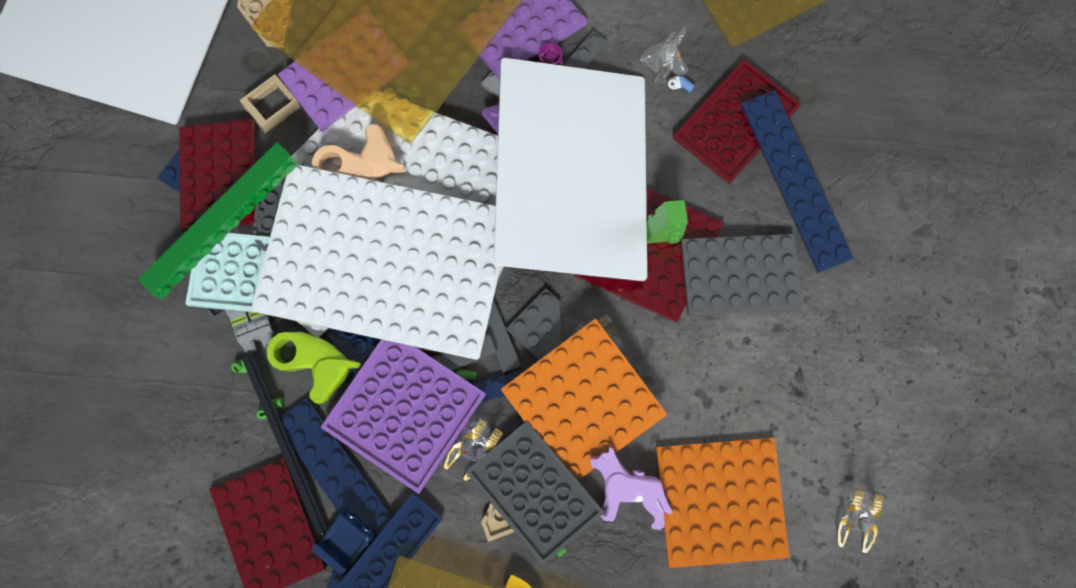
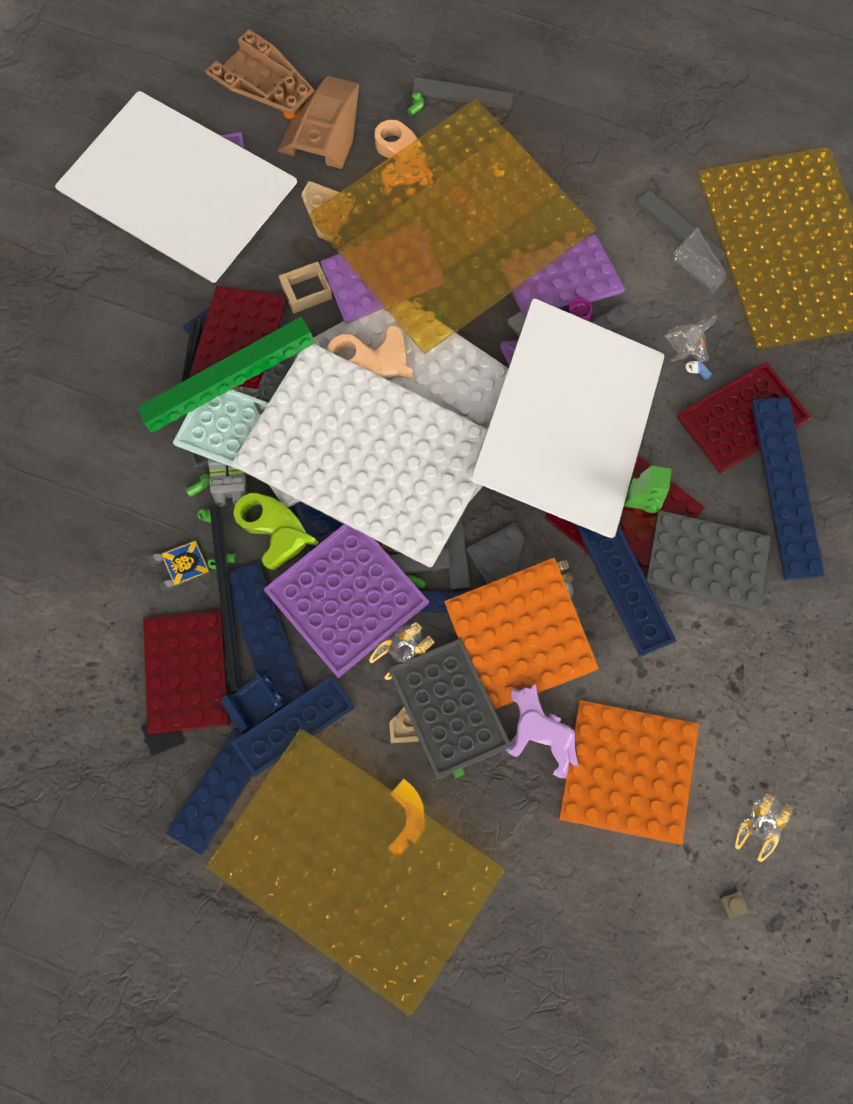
camera: 15 degrees right, 5 degrees down
none -> flag [148,540,211,593]
none -> black axle [181,318,202,383]
none -> bright green arm [186,474,210,497]
none -> dark blue plate [574,523,677,658]

